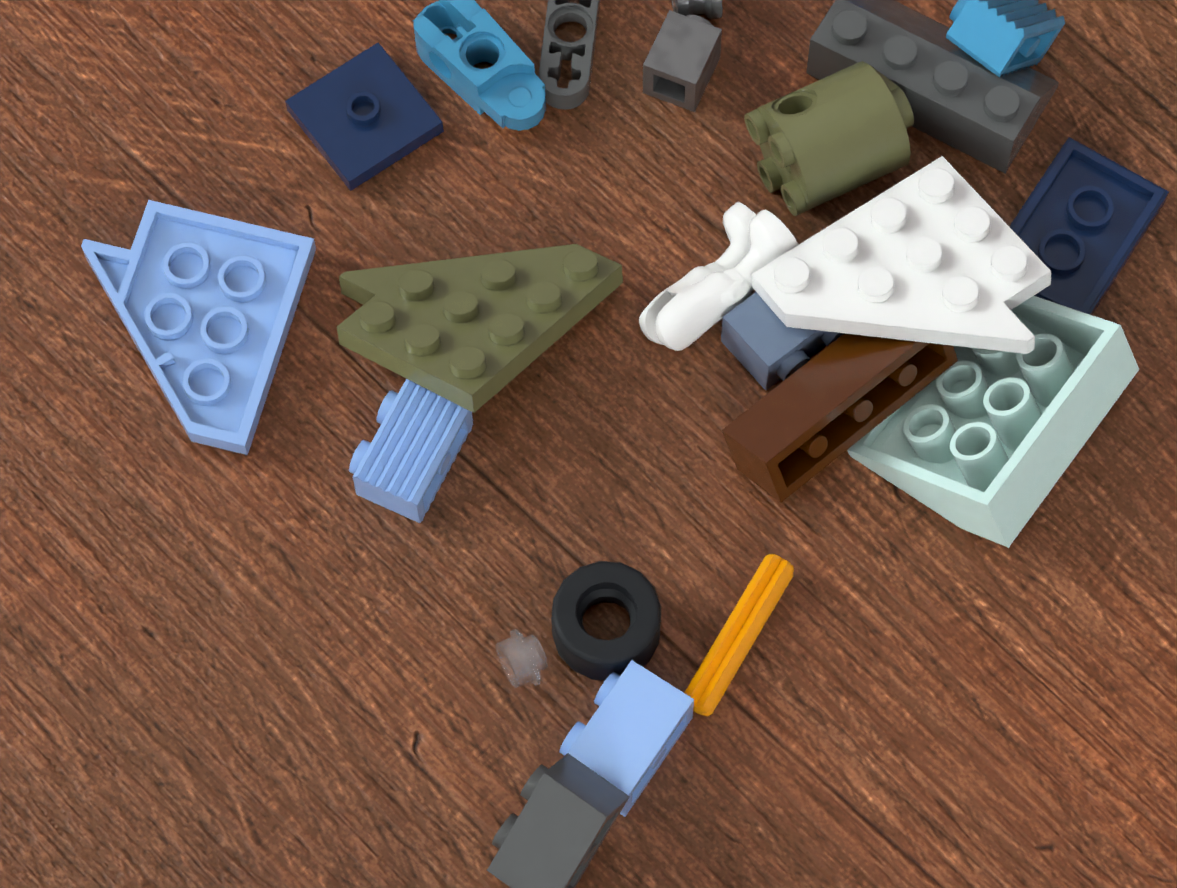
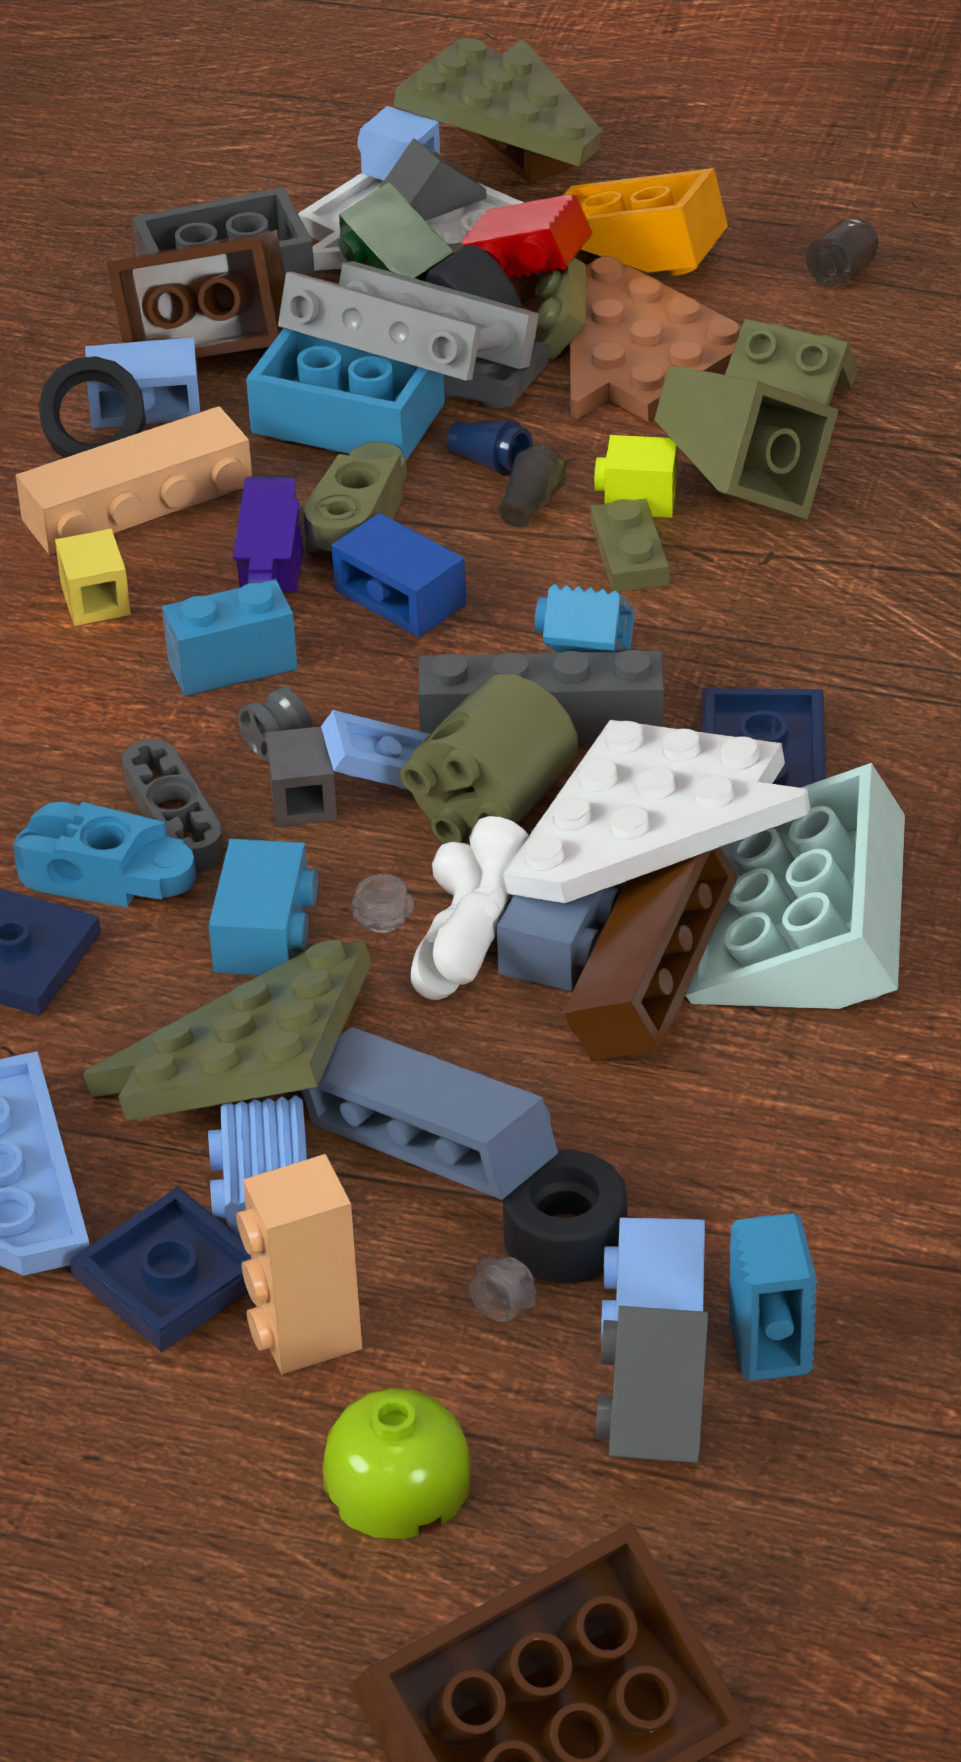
camera: 30 degrees left, 25 degrees down
light orange axle [684,554,794,717] -> none
none -> dark blue plate [70,1187,251,1352]
none -> dark azure brick [208,839,318,975]
none -> light nougat brick [236,1154,362,1375]
none -> sand blue brick [302,1027,558,1200]
none -> light blue plate [321,710,430,790]
none -> lime cylinder [323,1388,471,1539]
none -> clear plate [352,874,414,933]
none -> dark azure brick [729,1213,818,1381]

